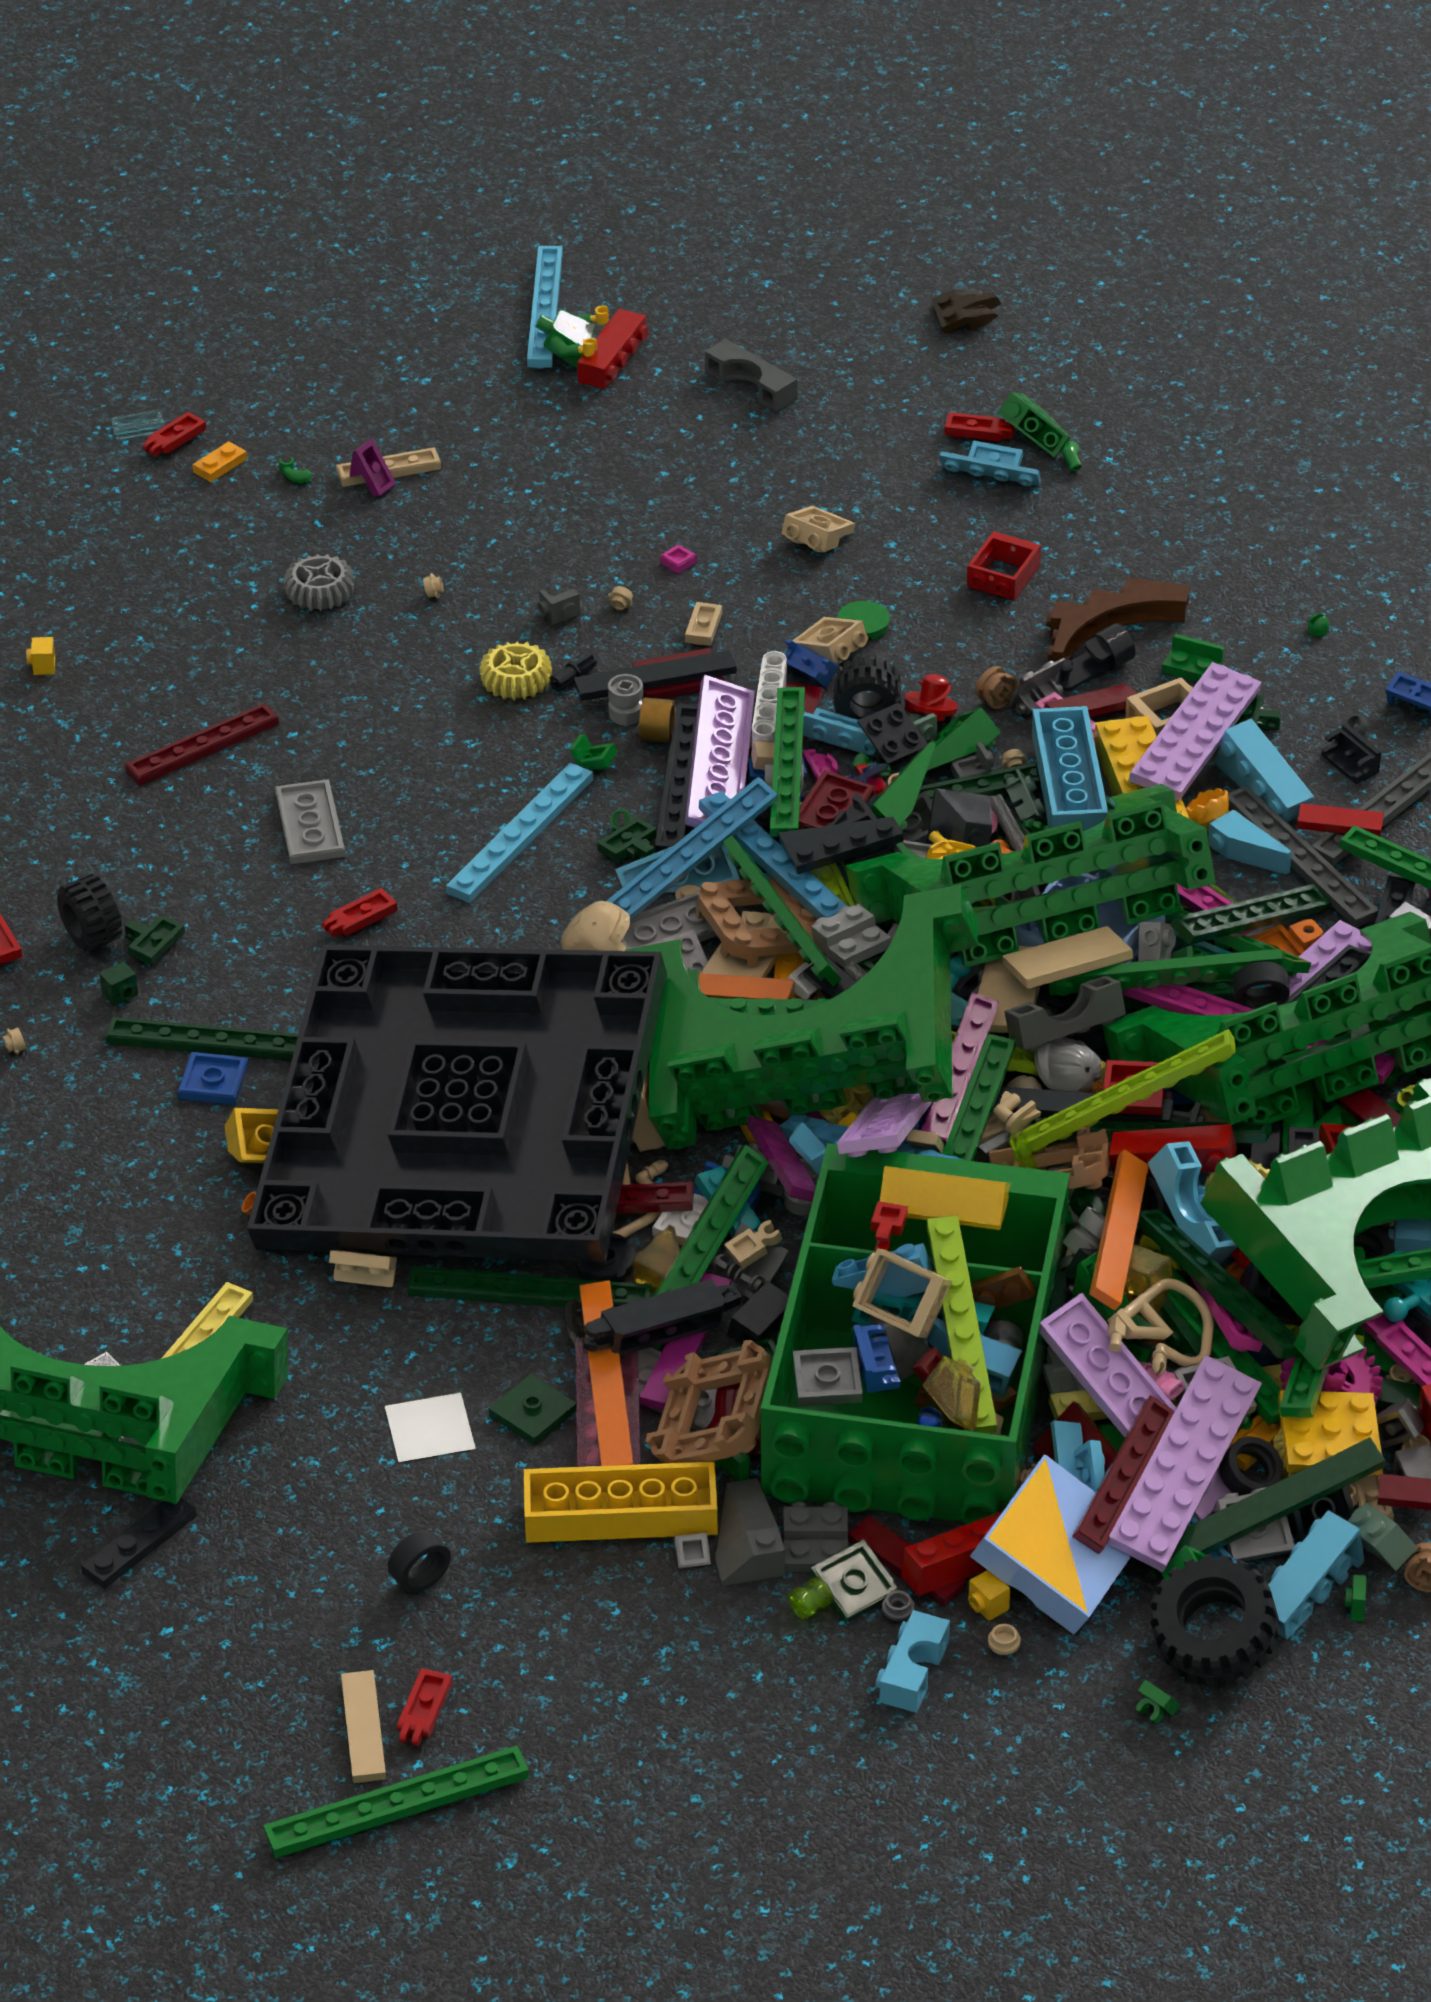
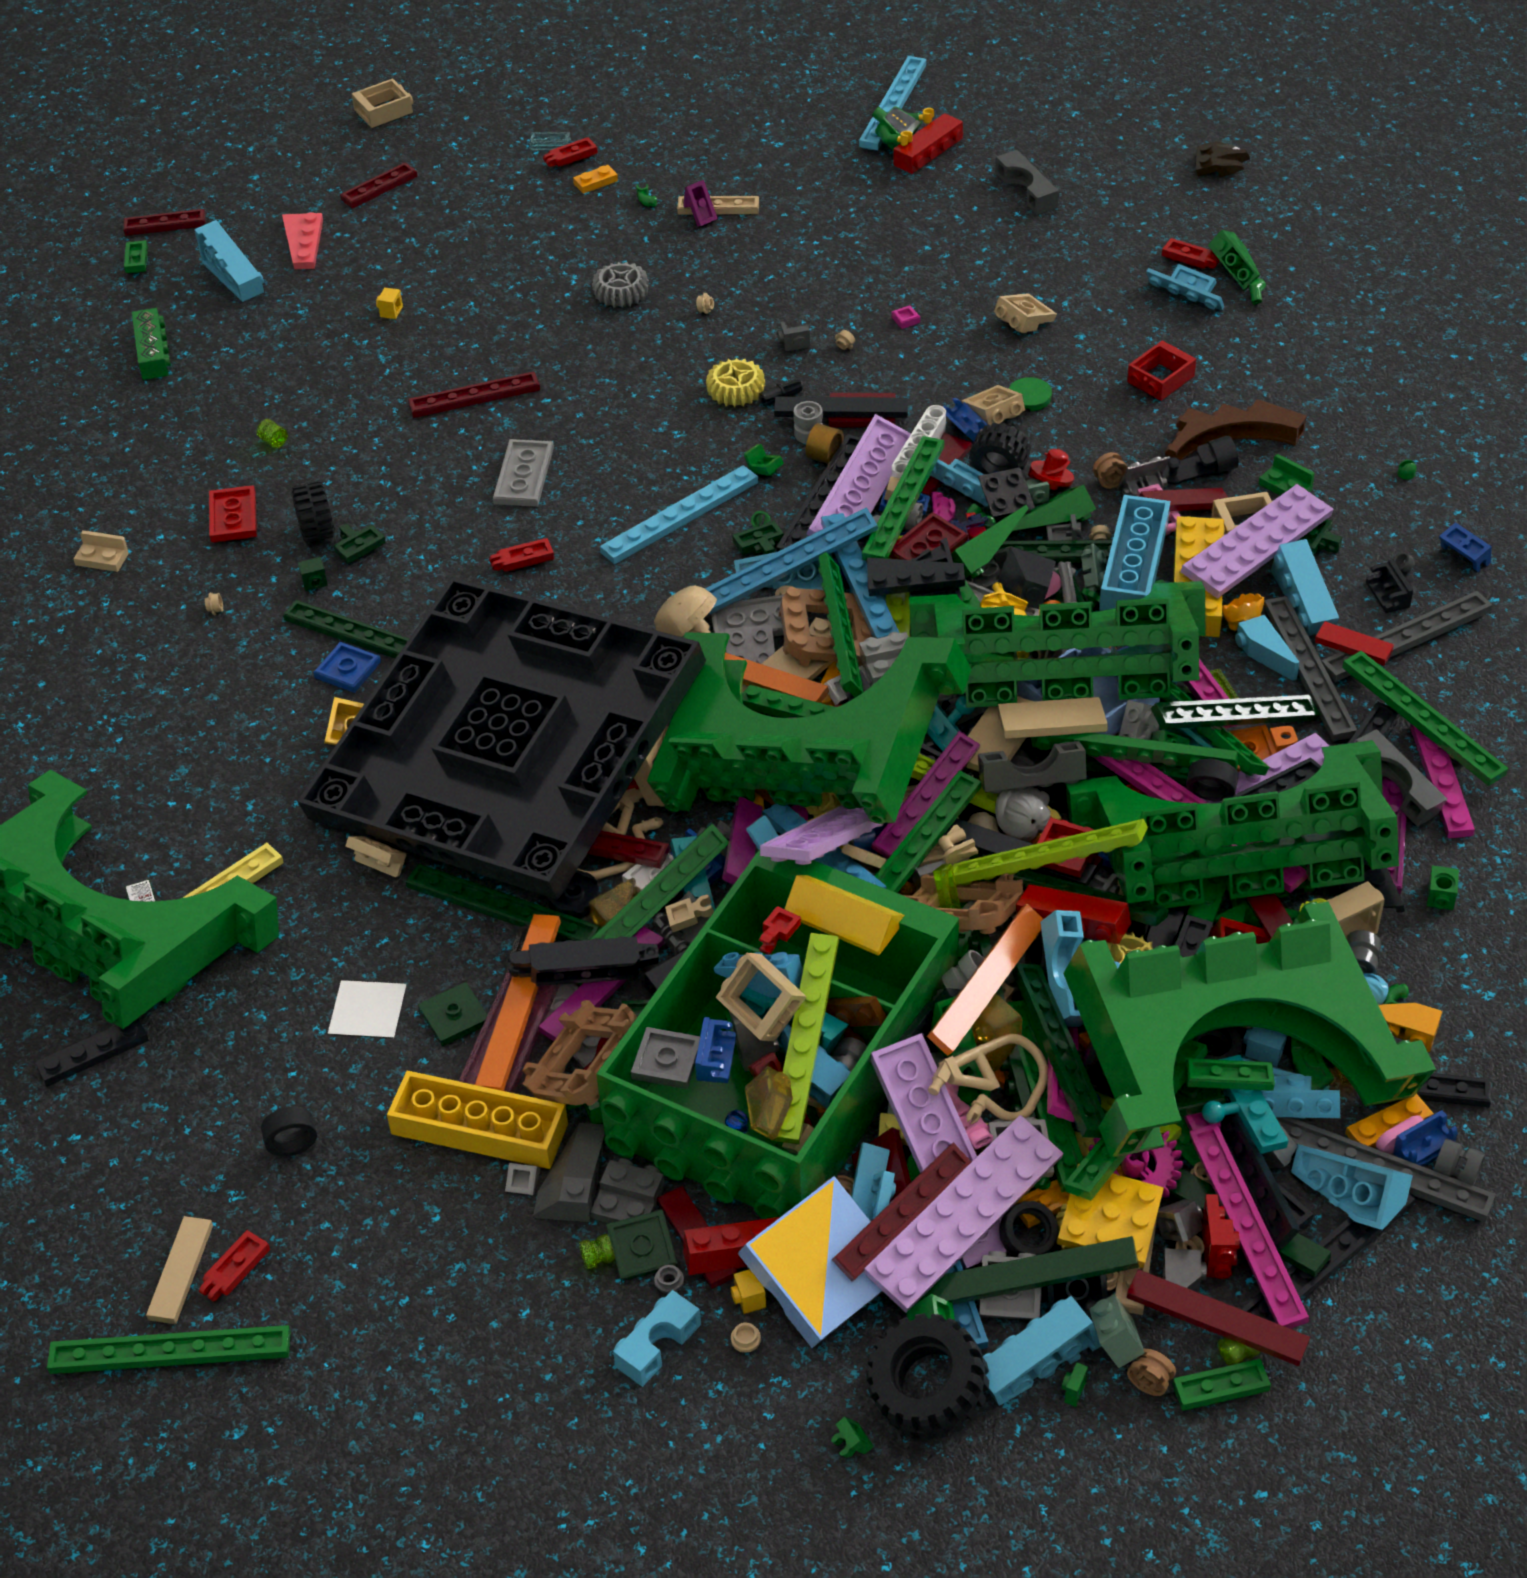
camera: 20 degrees right, 5 degrees up
tan plate [685,602,722,646] -> none

